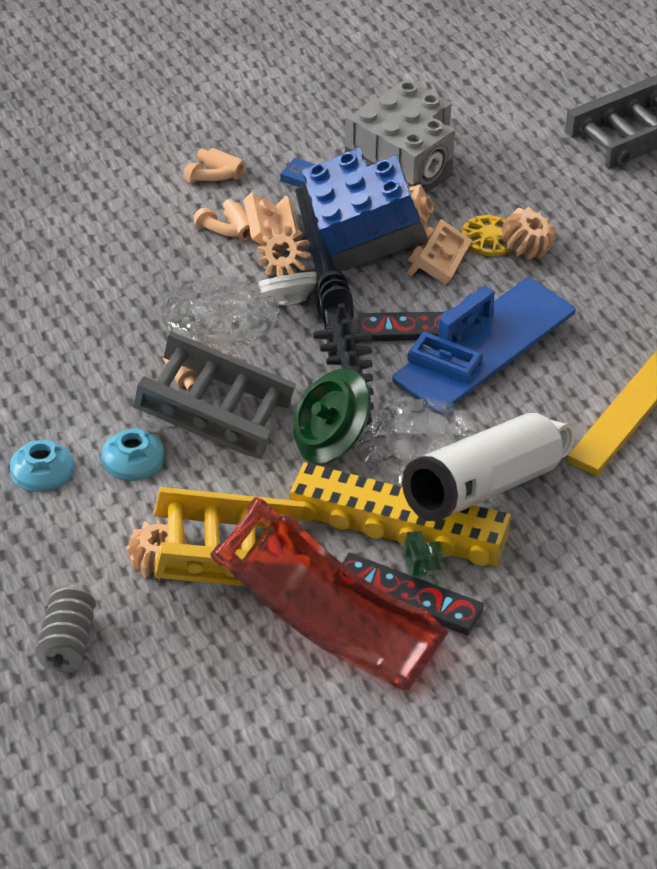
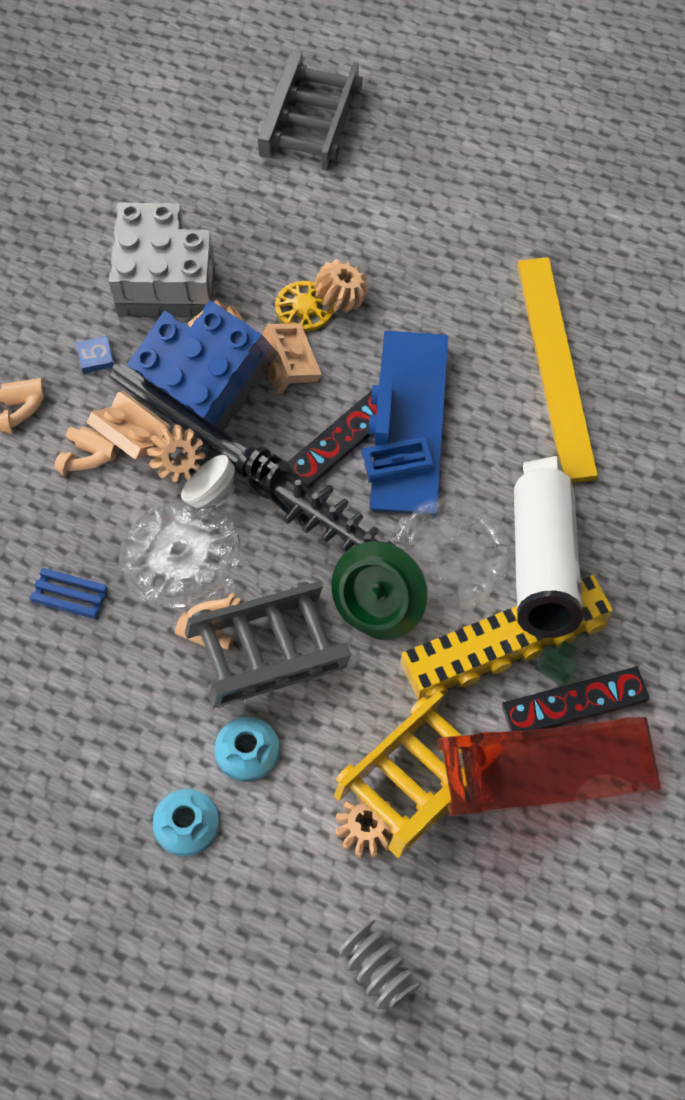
camera: 40 degrees left, 20 degrees up
none -> blue tile [30,568,108,619]

